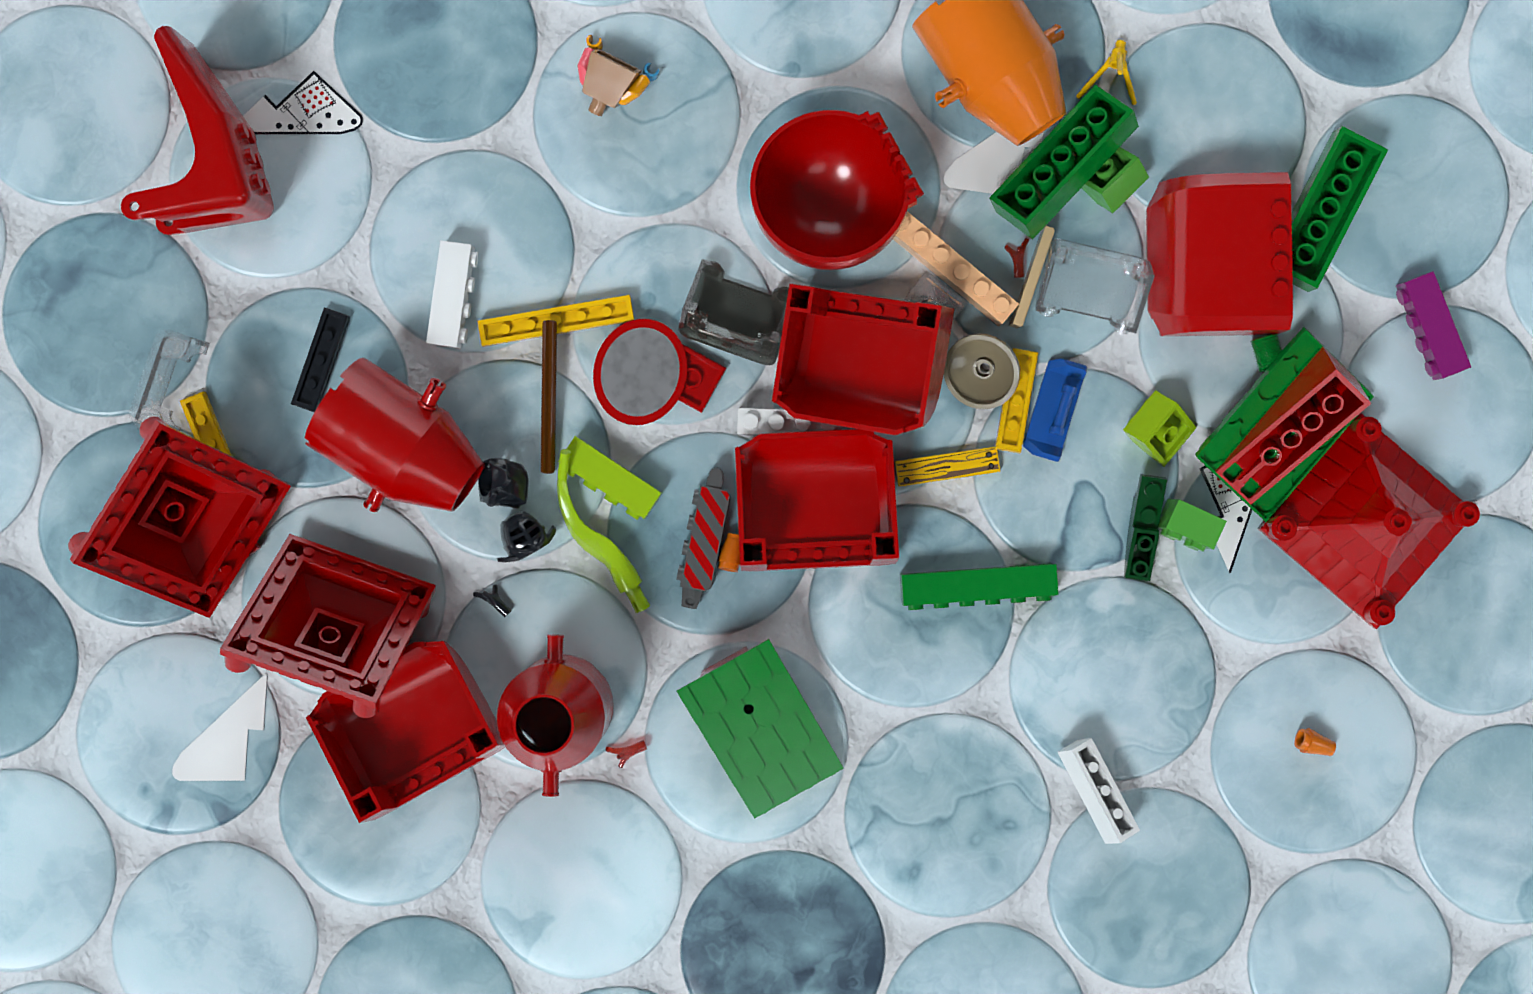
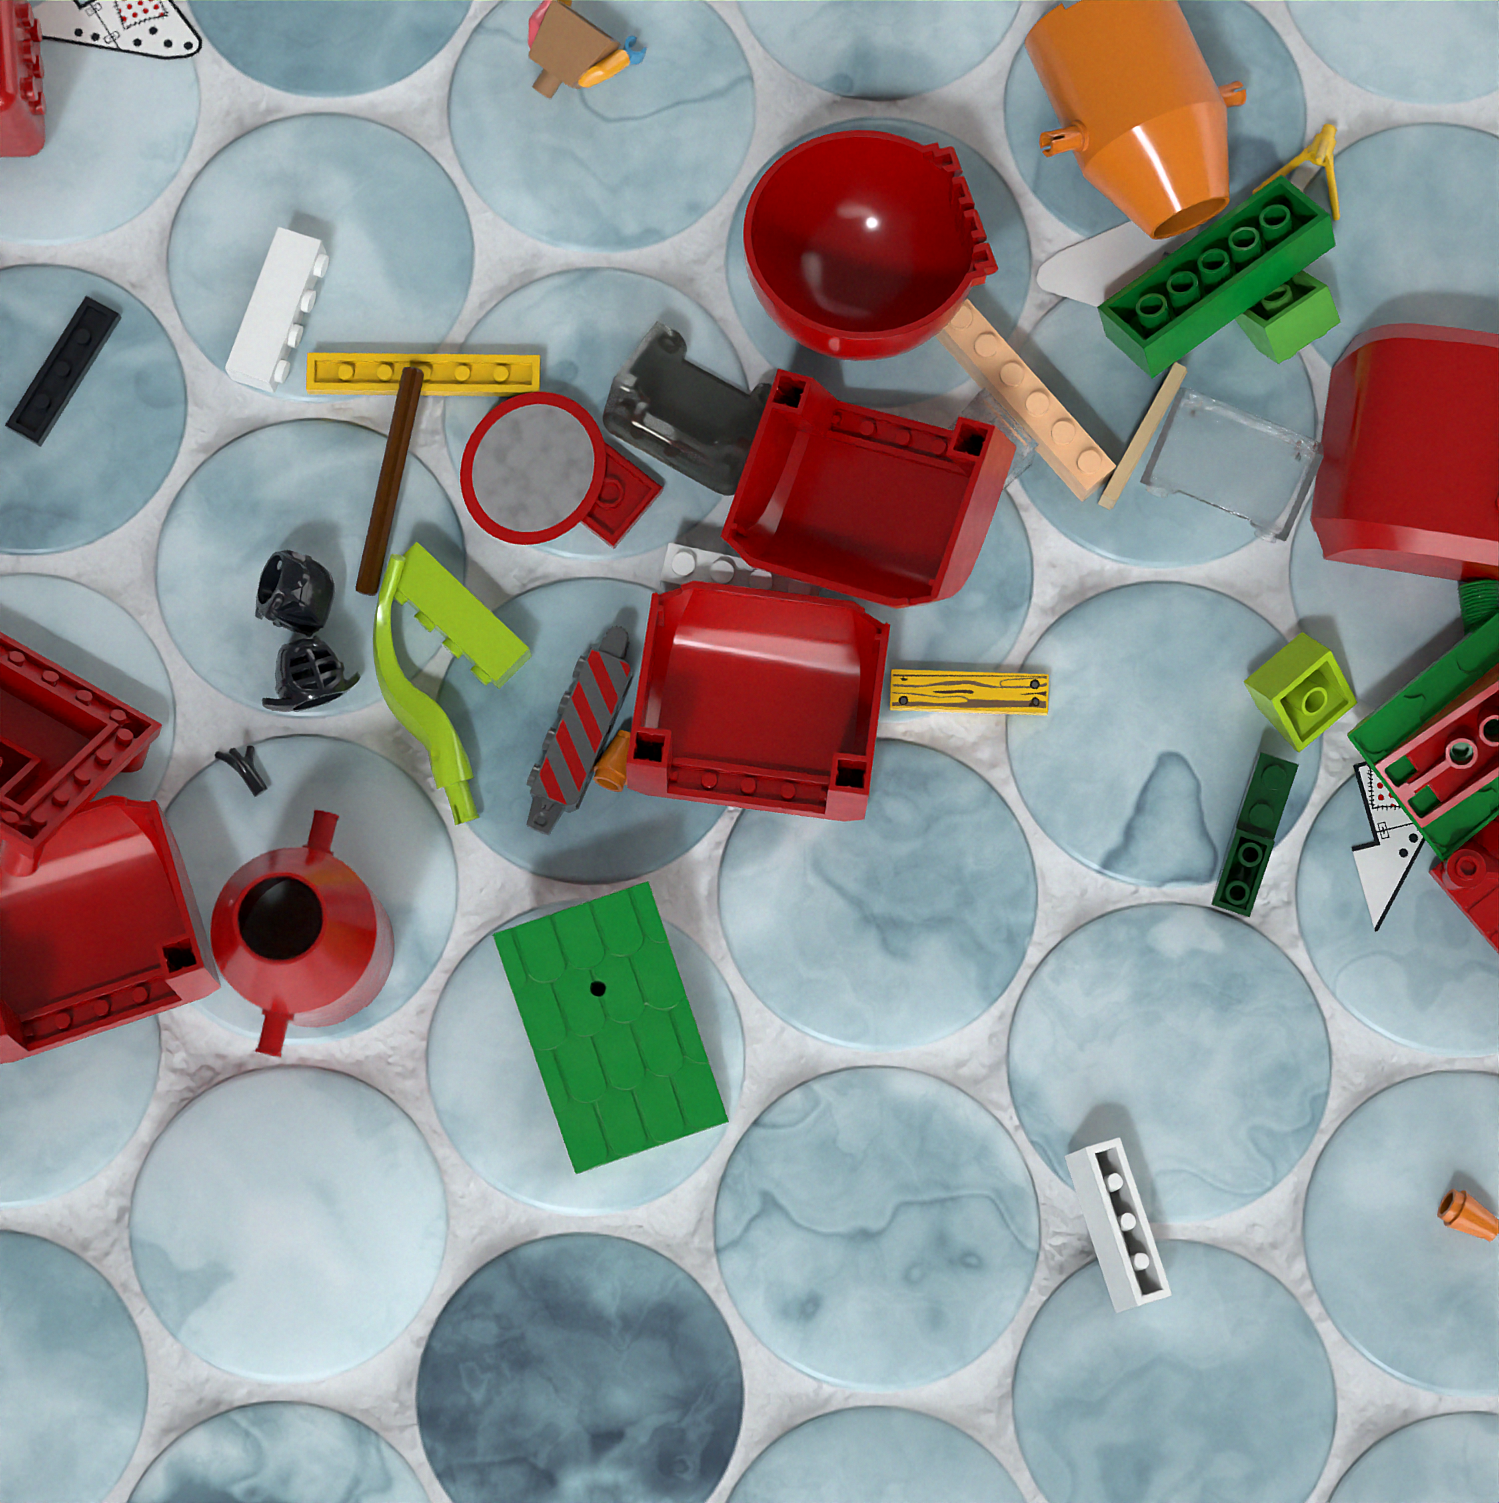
camera: 10 degrees right, 10 degrees down
red piece [304,357,484,512] -> none
clear red bar [605,740,647,768] -> none
green brick [900,563,1059,610] -> none
dark tan dish [944,333,1020,409] -> none
yellow tile [994,348,1038,454] -> none
clear red bar [1004,238,1029,278] -> none
blue piece [1023,358,1087,462] -> none
bright green brick [1158,499,1227,552] -> none

